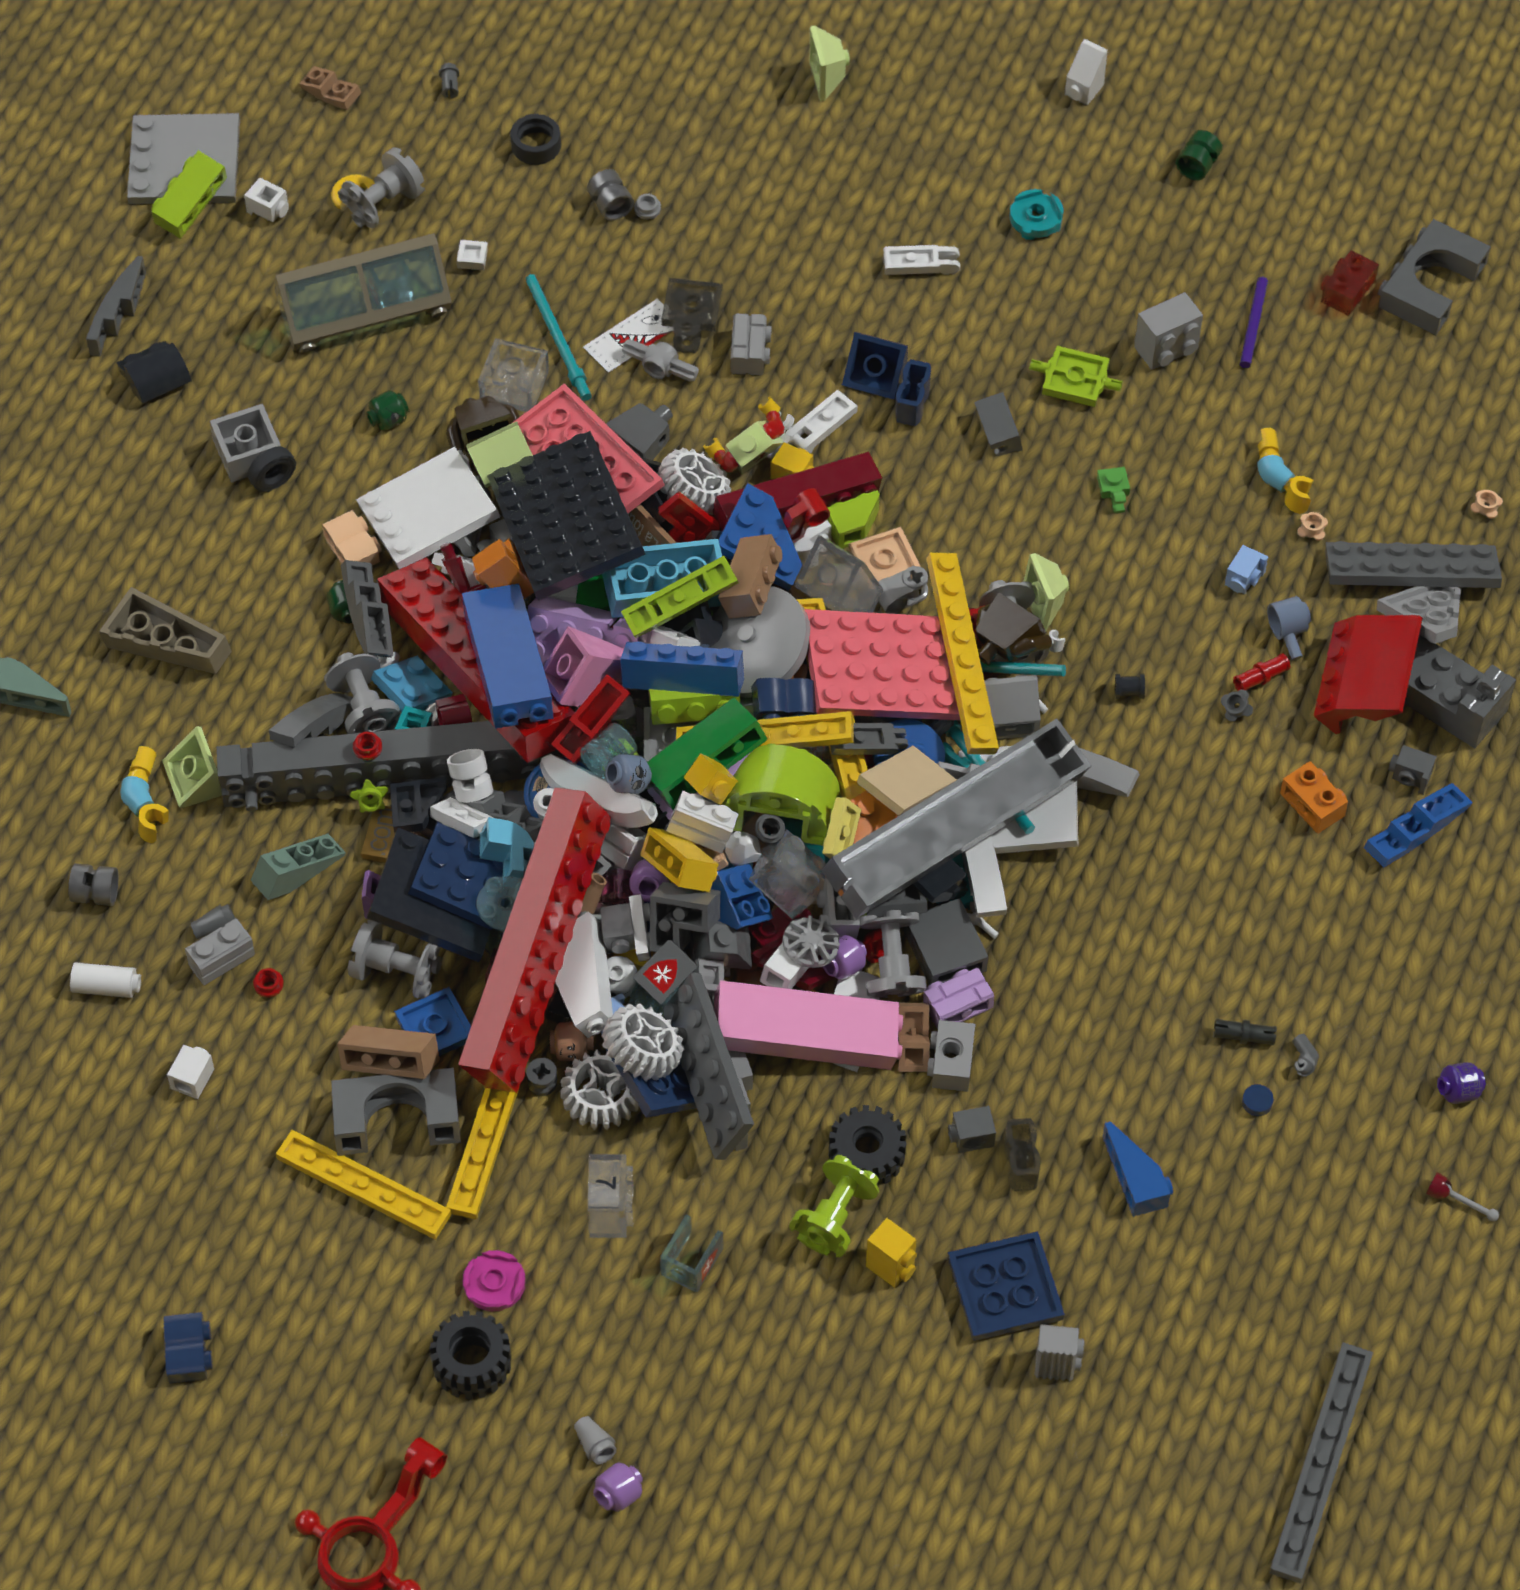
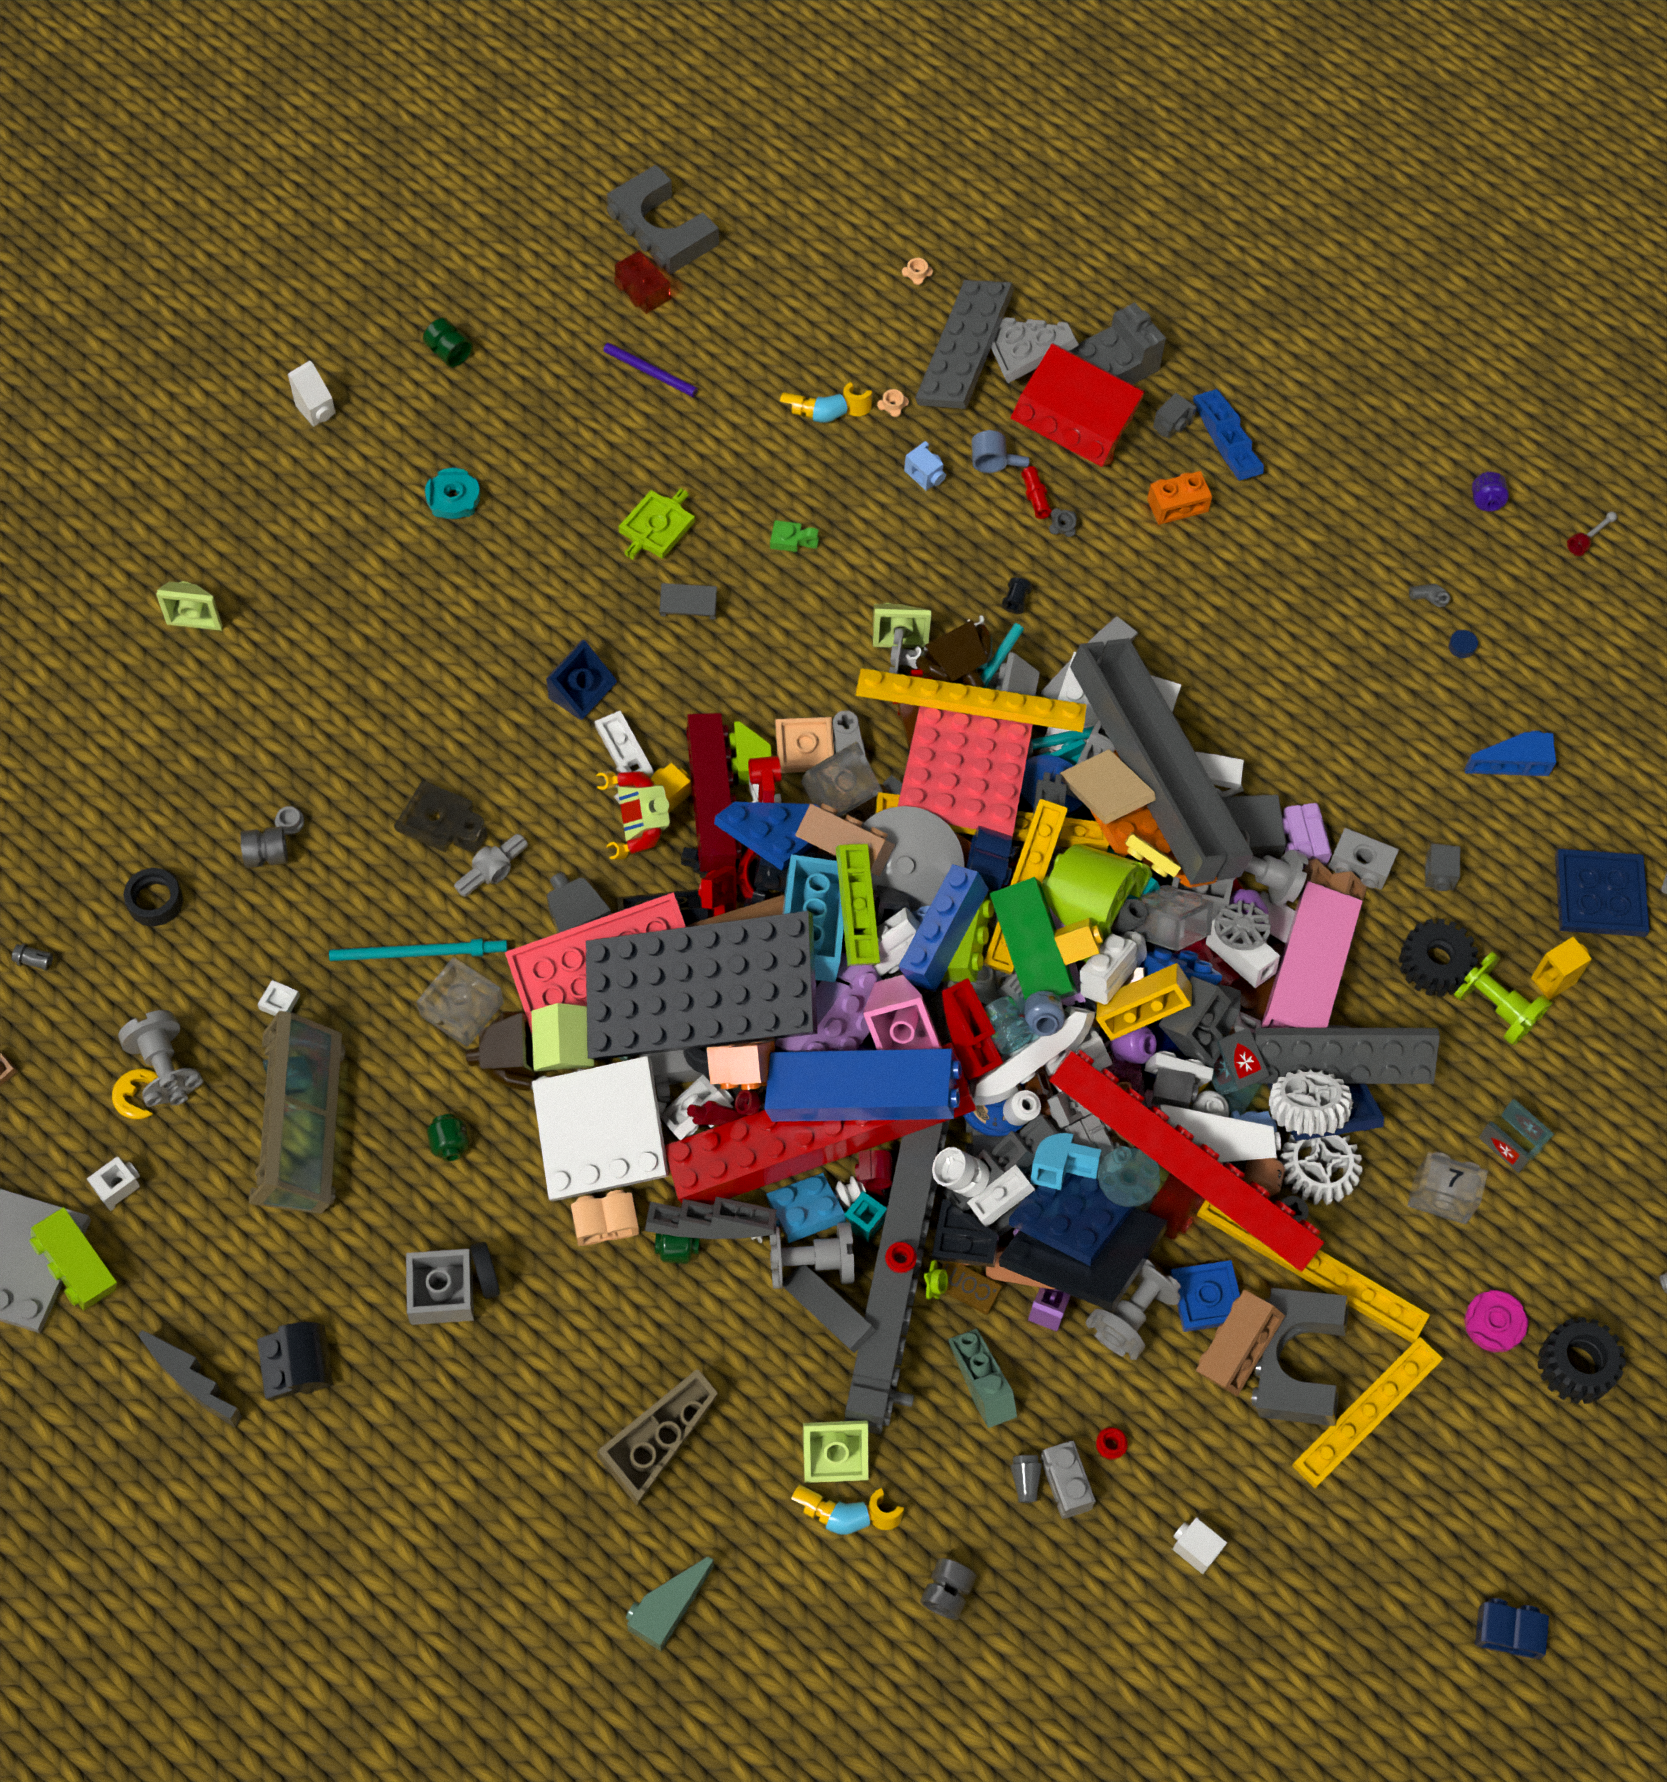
camera: 75 degrees left, 5 degrees up
white brick [70,962,141,998] -> none
white sticker [583,299,683,372] -> none
white gear [657,448,731,515] -> none
light grey brick [731,314,772,375] -> none
white hinge [883,245,960,275] -> none
dark blue brick [895,359,931,426] -> none
clear smoke brick [1004,1118,1041,1192] -> none
light grey brick [1134,292,1203,370] -> none
pearl dark grey pin [1213,1018,1277,1046] -> none

